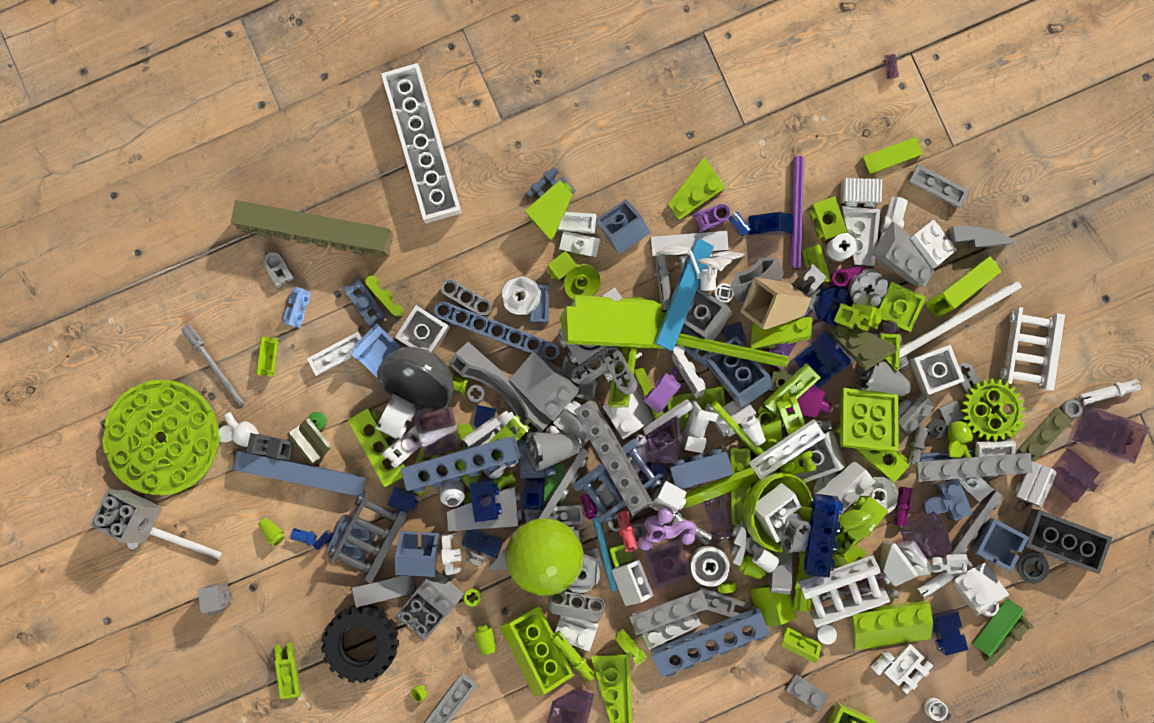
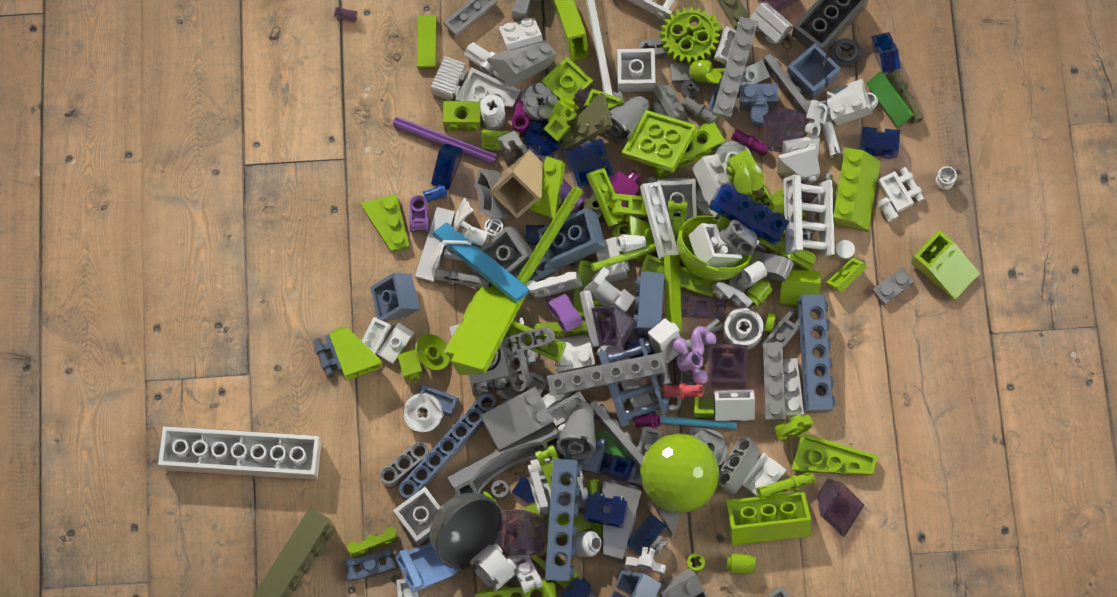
camera: 65 degrees left, 15 degrees down
none -> clear blue brick [871,32,901,73]

